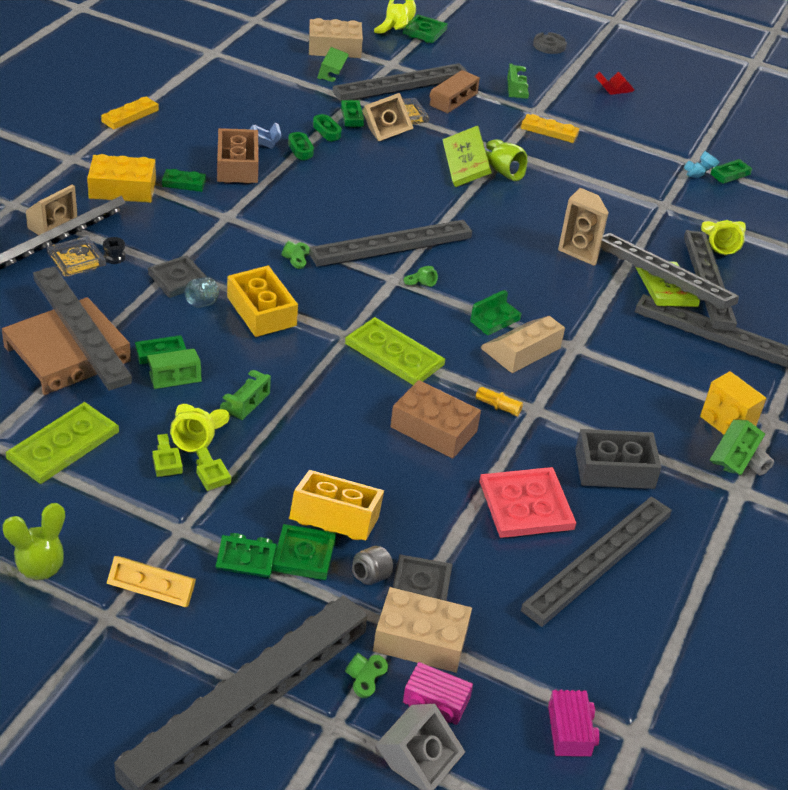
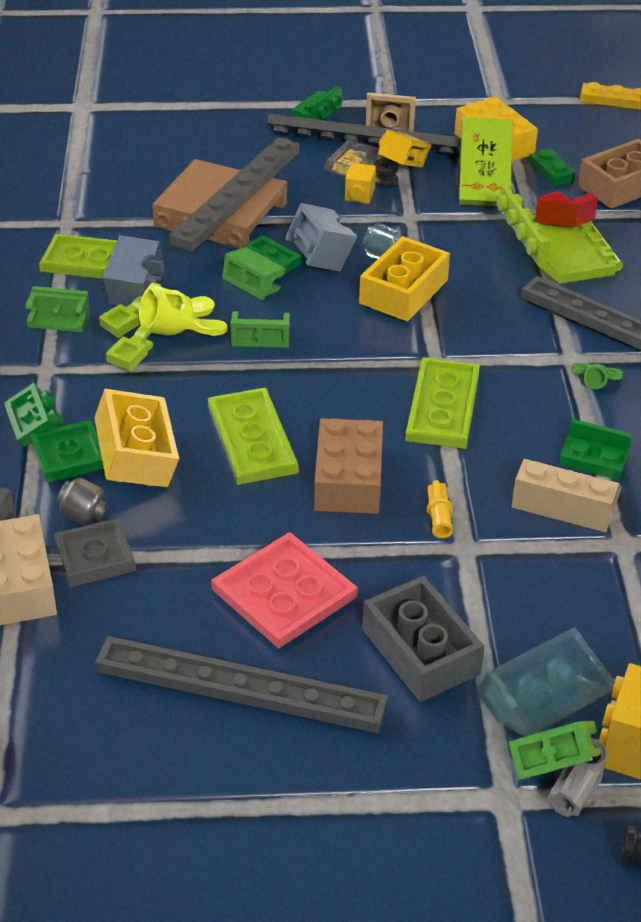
camera: 65 degrees right, 0 degrees up
dark grey tile [148,255,209,298] -> none
bright green piece [281,240,310,269] -> none
none -> bright green hinge [26,286,90,333]
none -> sand blue piece [102,235,165,307]
none -> lime tile [208,388,299,485]
none -> sand blue piece [285,203,357,272]
none -> yellow brick [345,163,376,204]
none -> yellow brick [378,130,431,168]
none -> lime tile [459,117,513,206]
none -> clear light blue slope [476,627,615,737]
none -> lime hinge [497,183,623,284]
none -> red slope [535,190,598,227]

